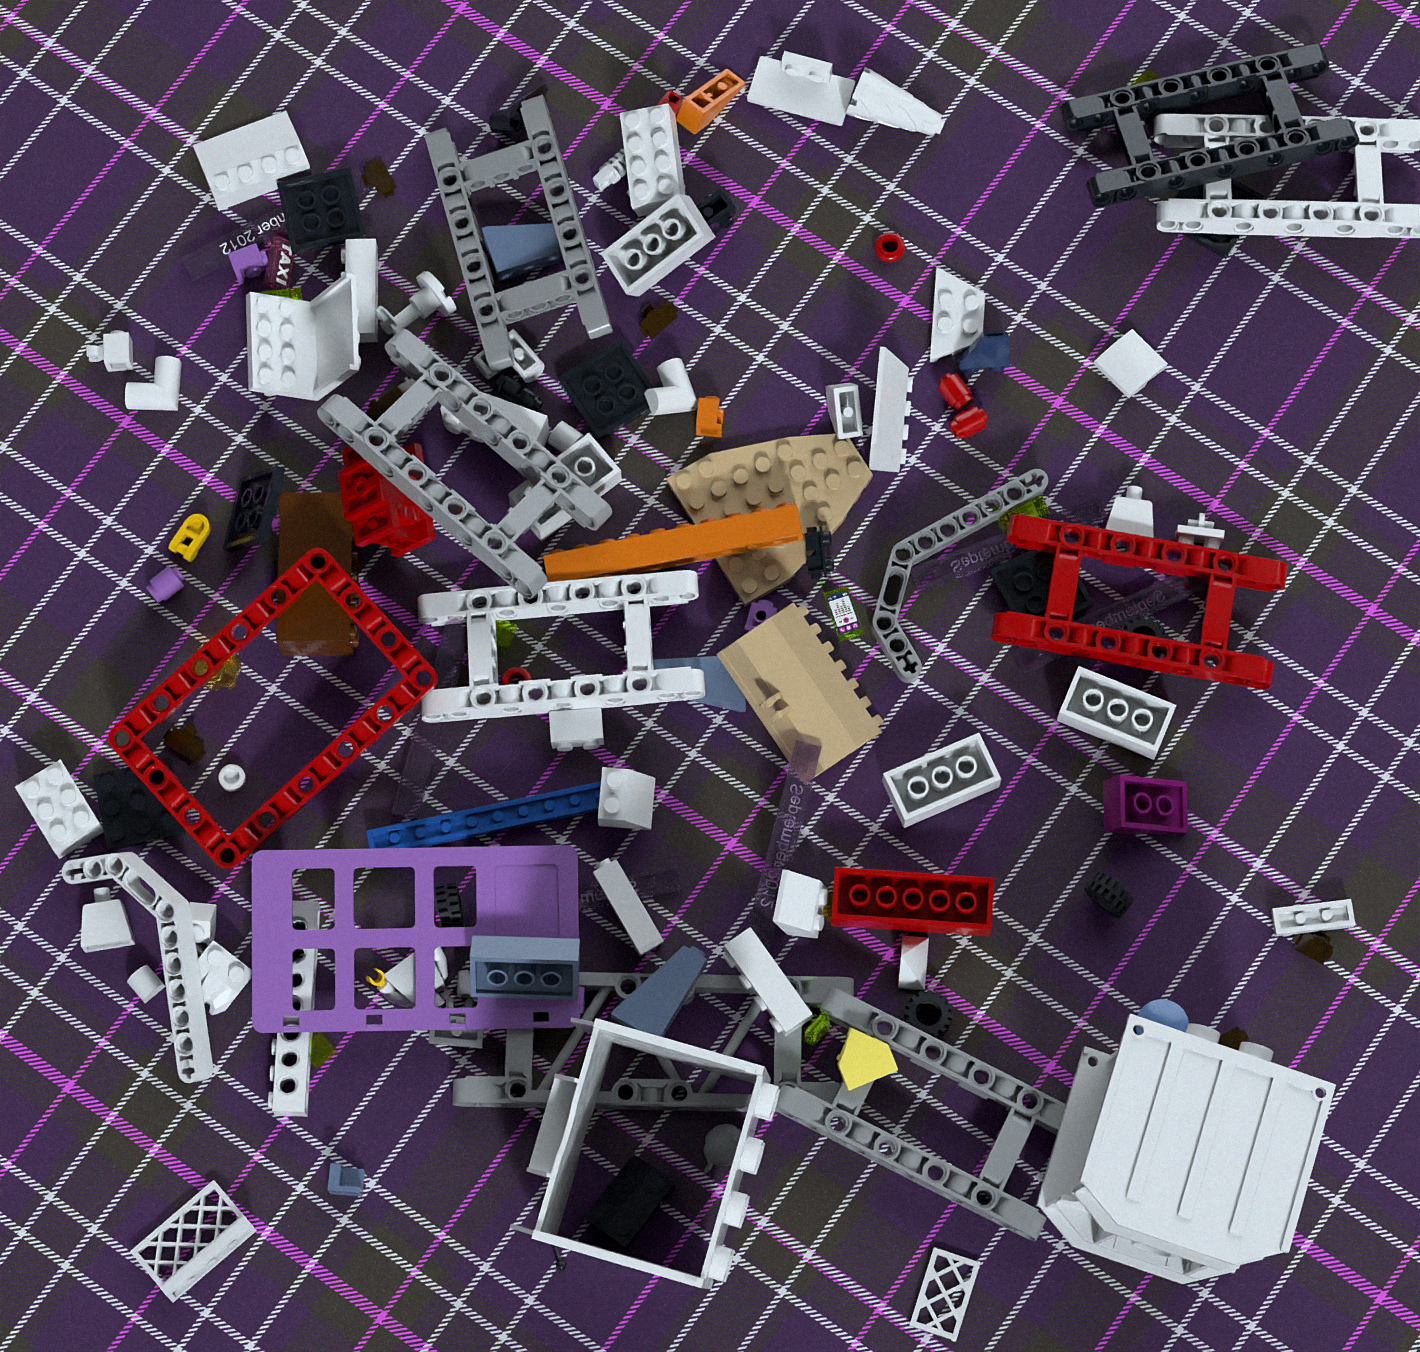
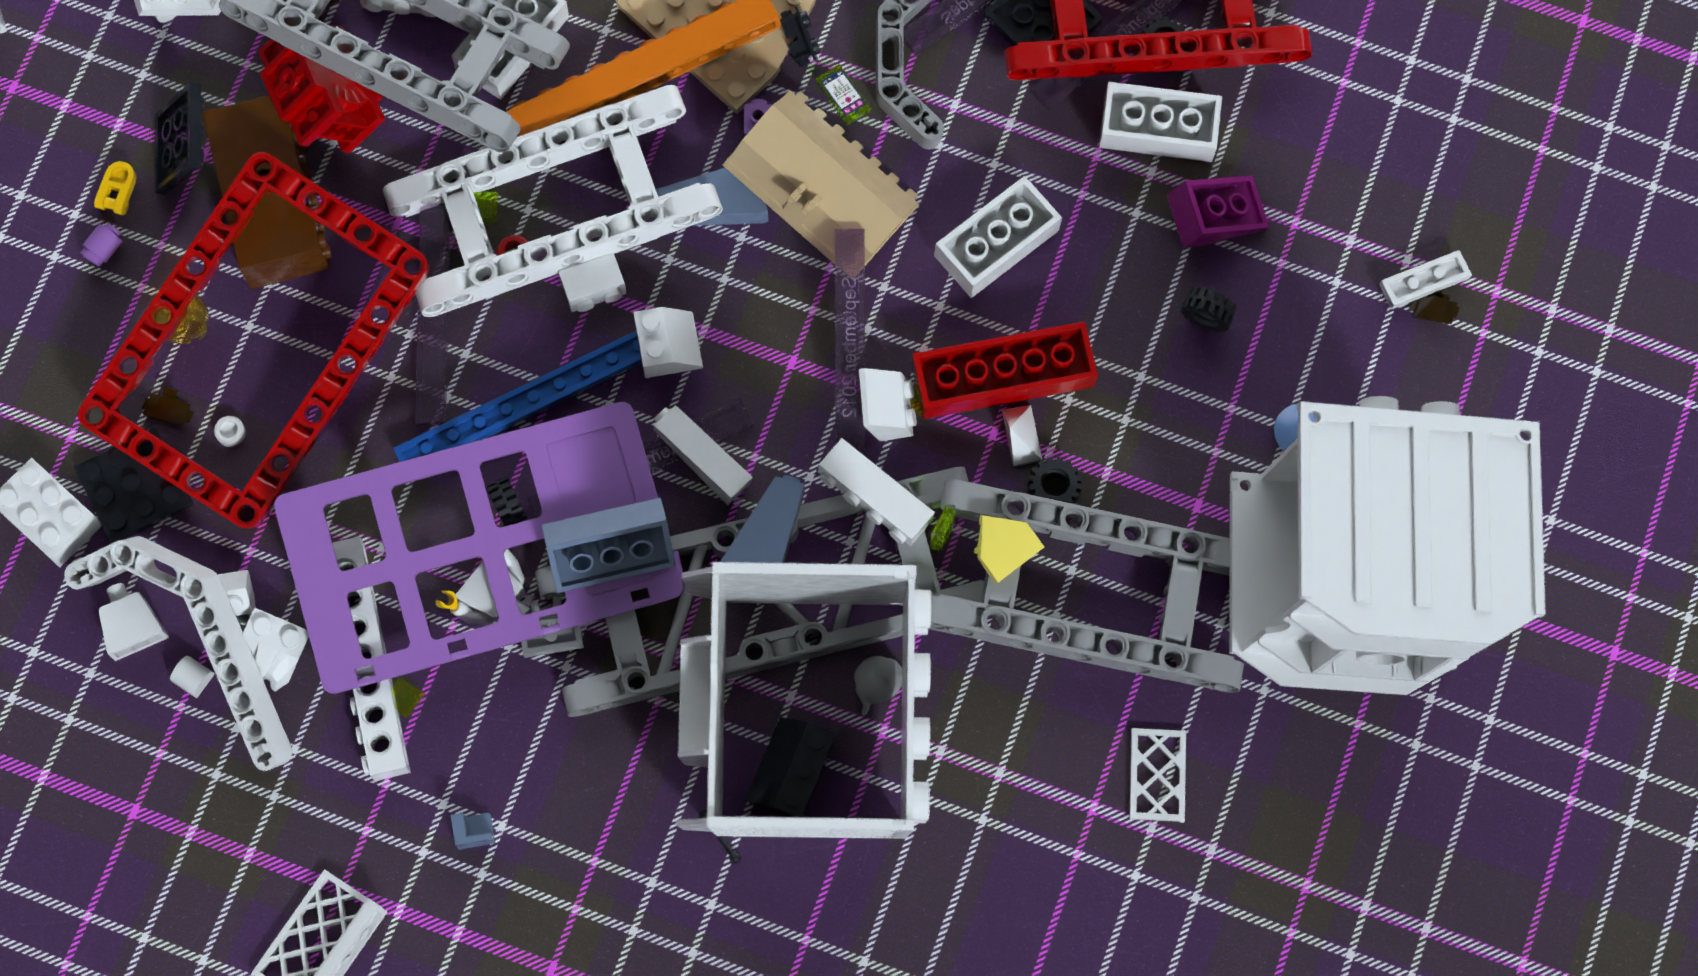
camera: 20 degrees left, 0 degrees up
white brick [125,356,181,411] -> none

